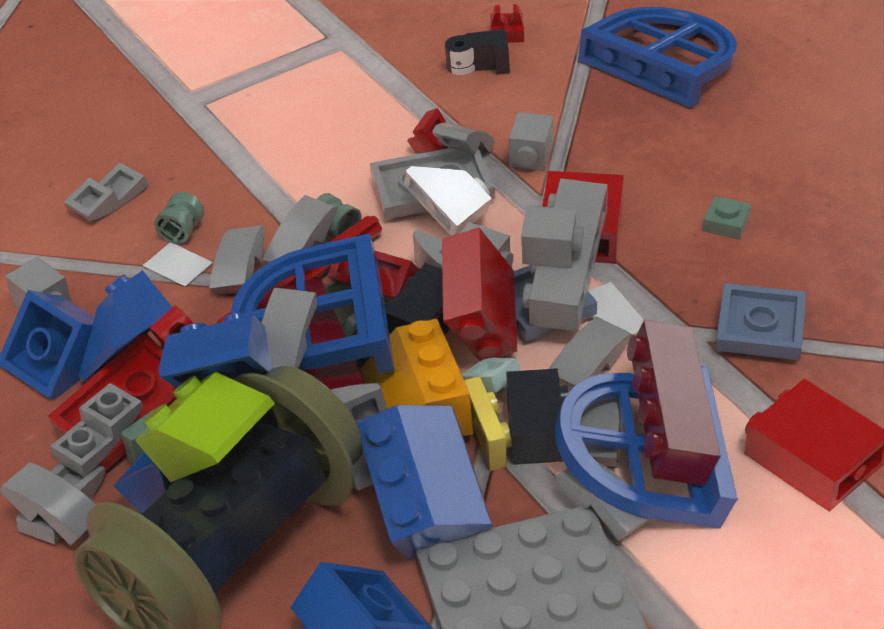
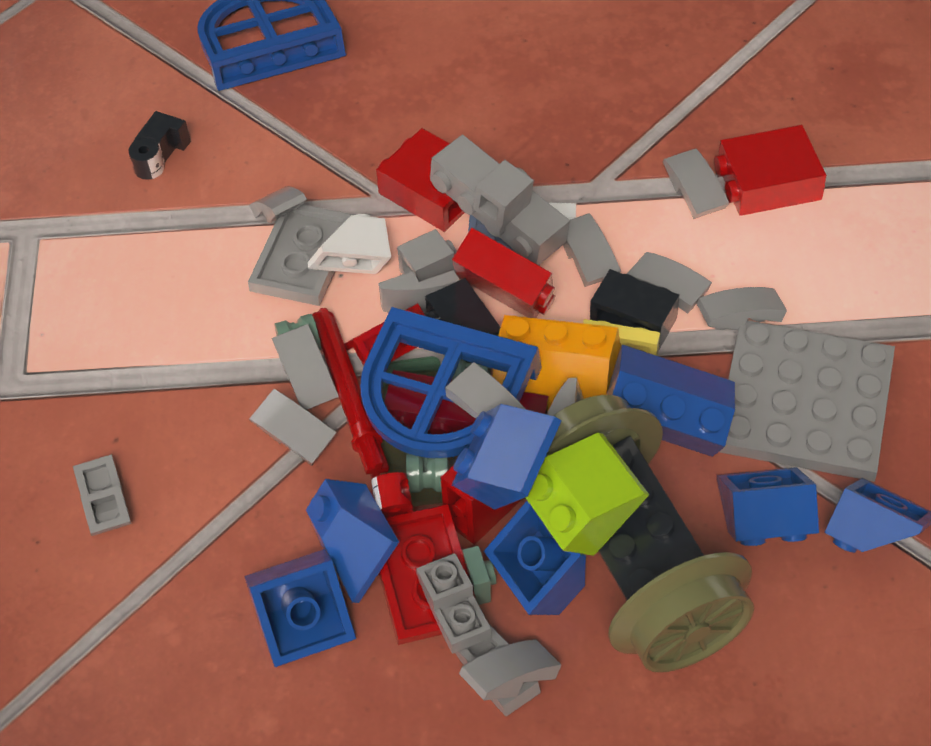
camera: 60 degrees left, 10 degrees up
light grey brick [5,256,72,309] -> none
white sticker [142,242,213,286] -> none
sand green wheel [154,192,205,244] -> none
red tile [407,108,448,153] -> none
light aqua plate [462,358,521,395] -> none
red tile [490,4,524,43] -> none
light grey brick [509,112,553,171] -> none
blue window [555,366,738,529] -> none
brick [627,319,721,486] -> none
sand green plate [703,196,752,239] -> none
sand blue plate [716,283,806,360] -> none
none -> light grey slope [663,148,729,219]

